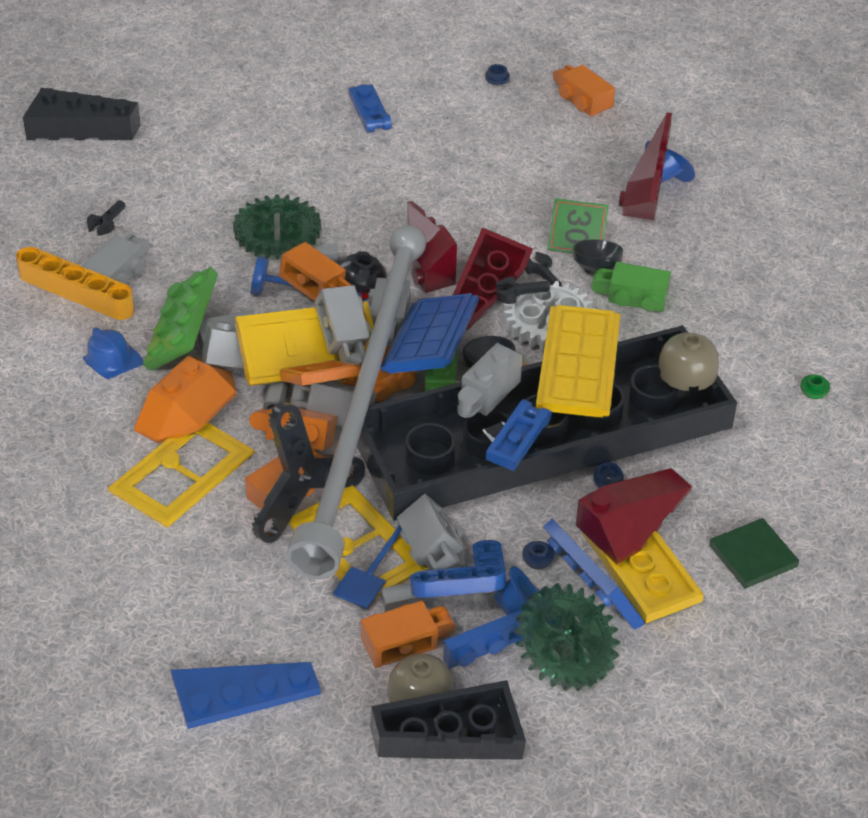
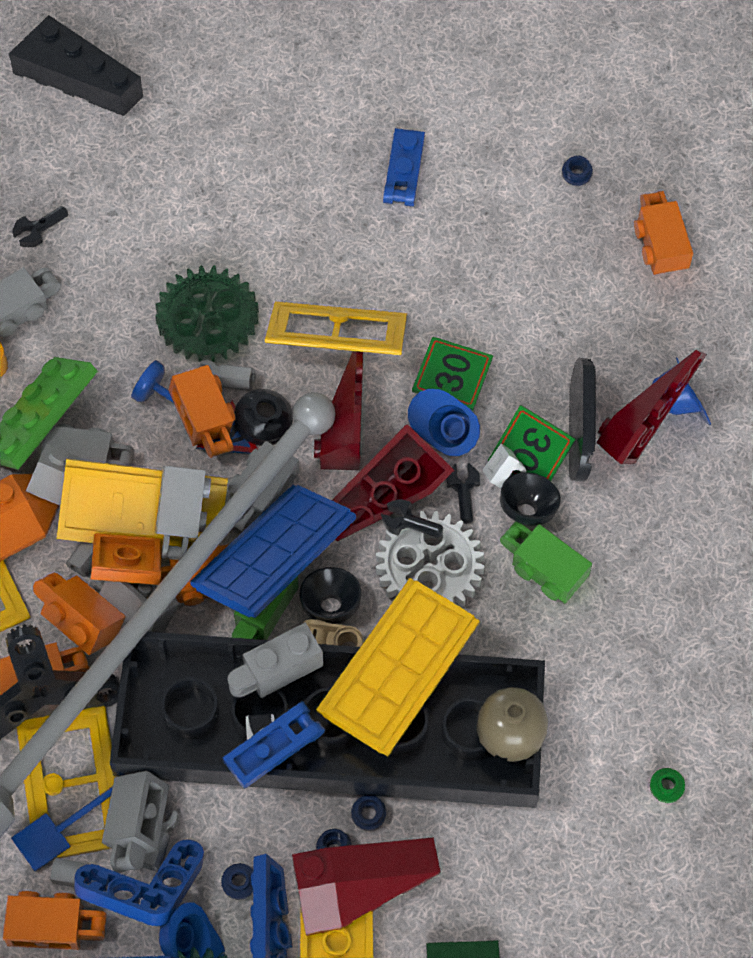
camera: 25 degrees right, 20 degrees up
none -> yellow door [265,301,407,355]
none -> blue piece [408,389,480,456]
none -> green piece [412,336,493,411]
none -> white tile [483,444,526,488]
none -> black tile [569,357,596,482]

